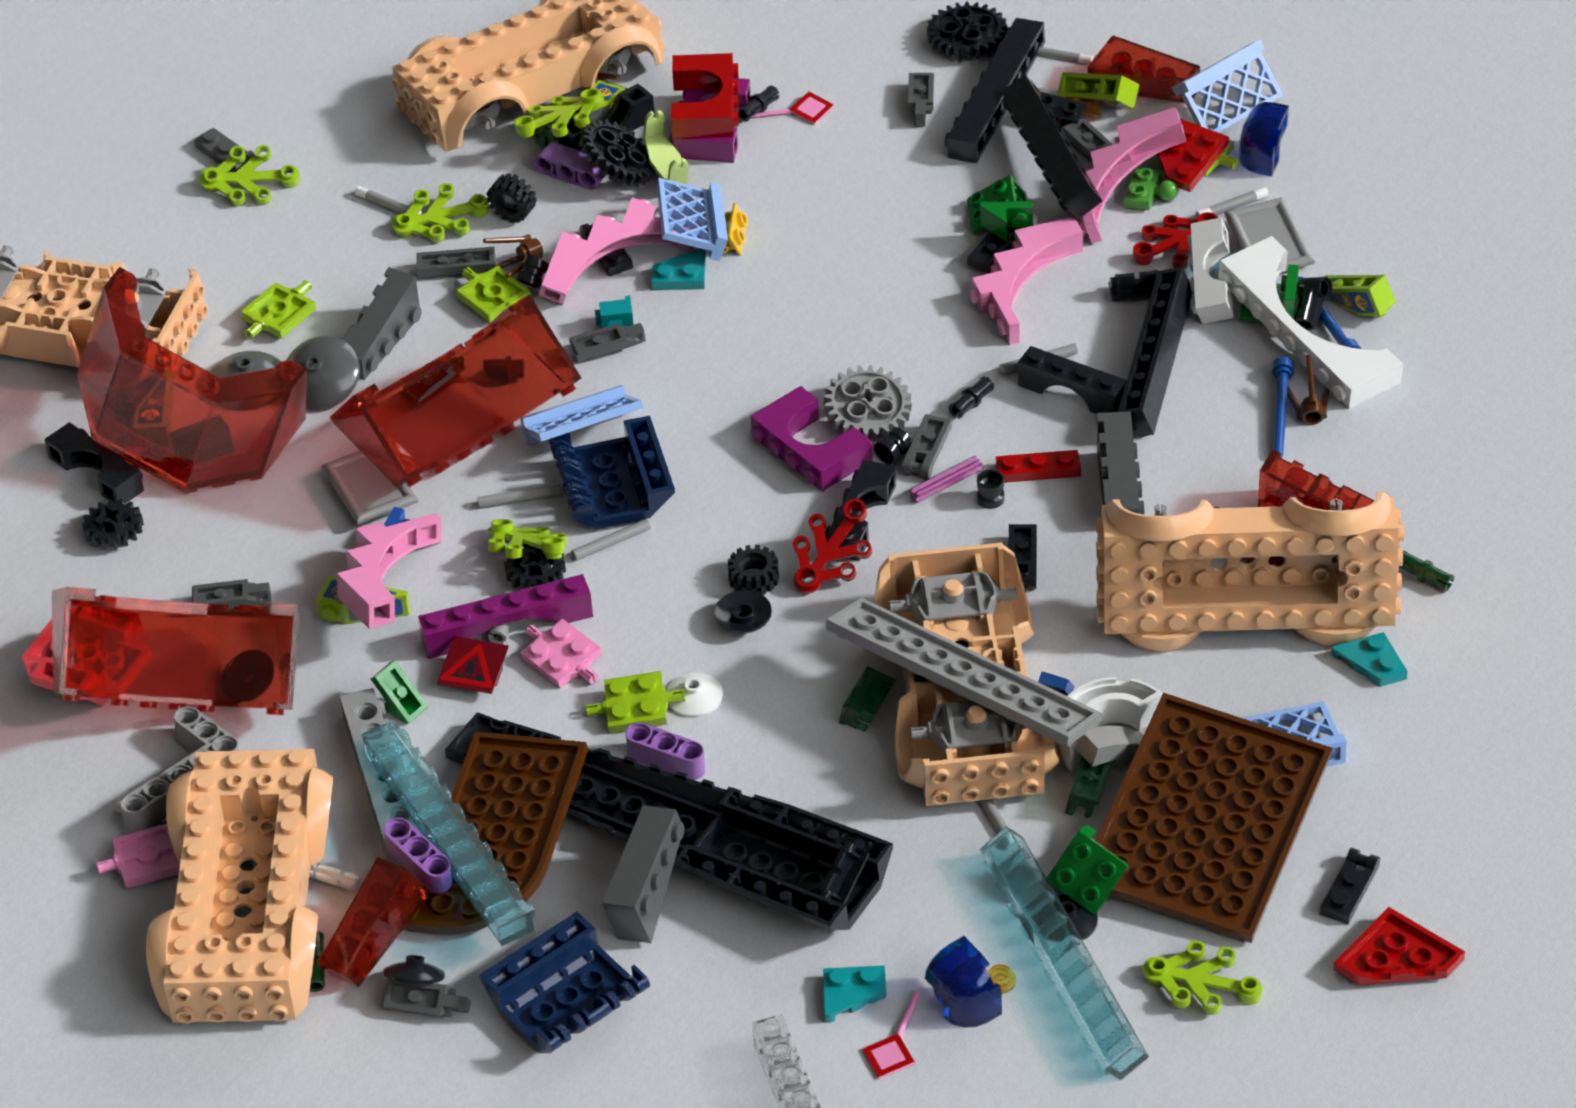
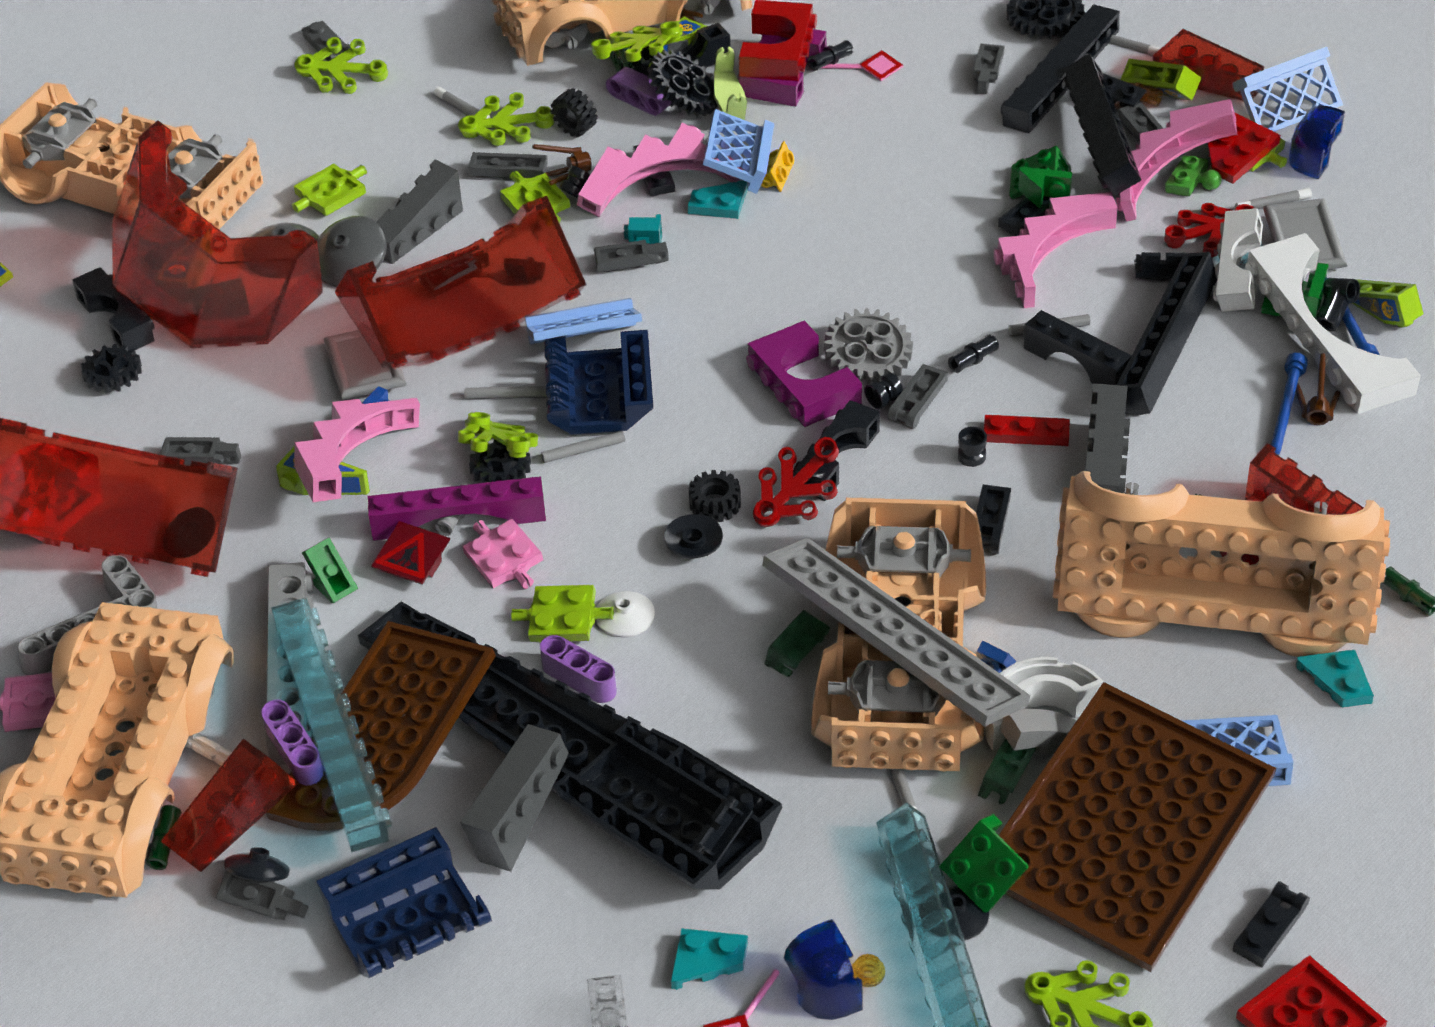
camera: 10 degrees right, 0 degrees up
magenta axle [910,456,982,503] -> none

